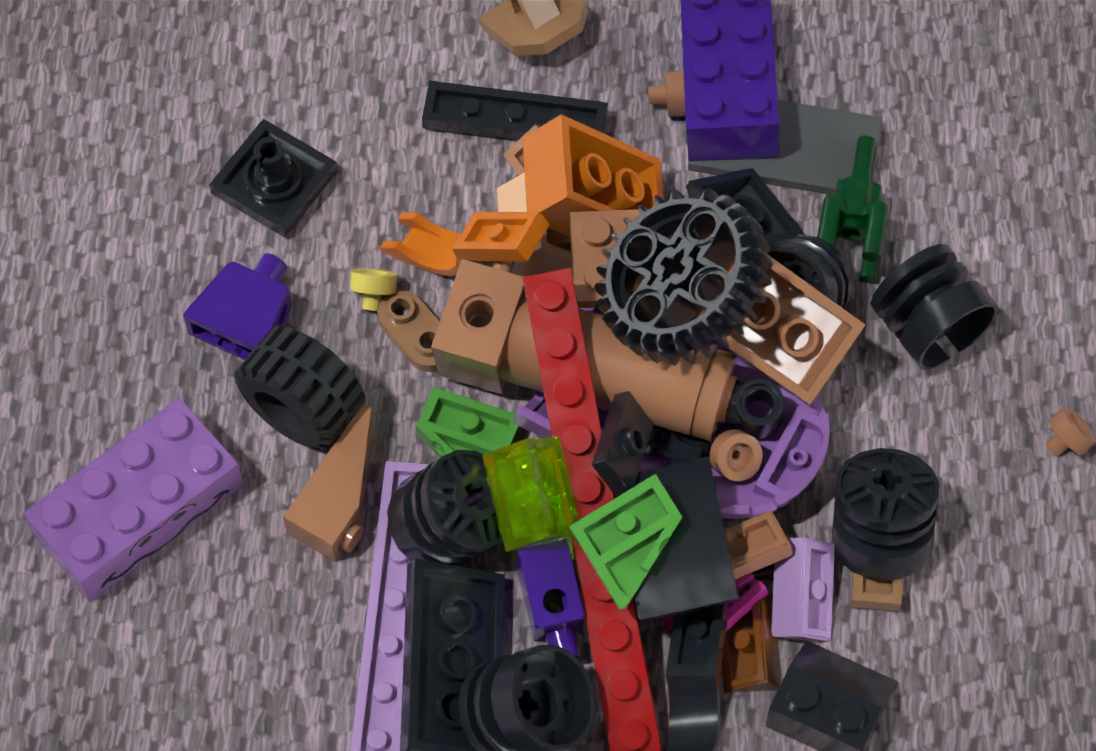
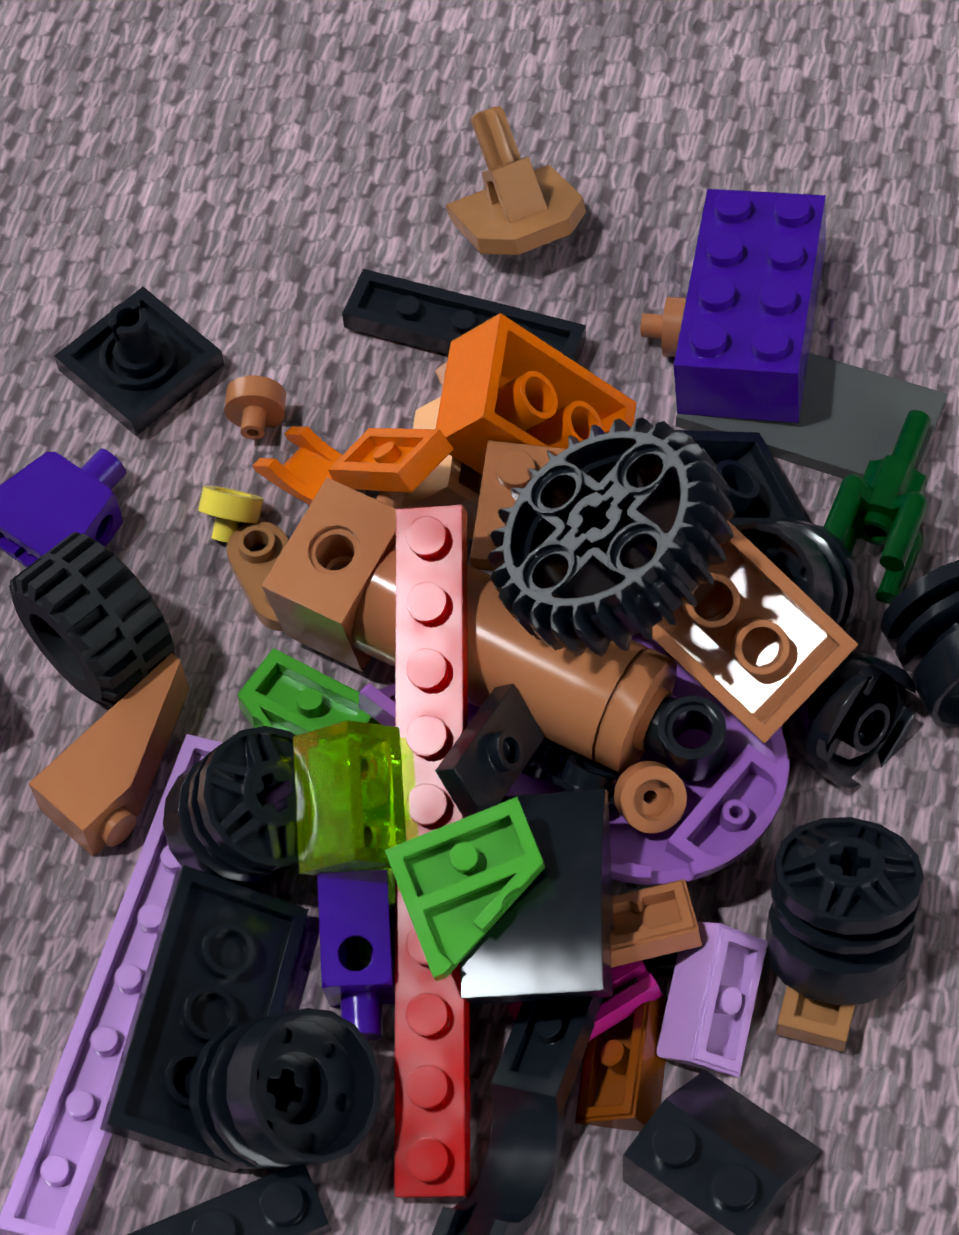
camera: 15 degrees right, 5 degrees down
none -> nougat tile [224,375,286,440]
none -> black cylinder [787,651,916,788]

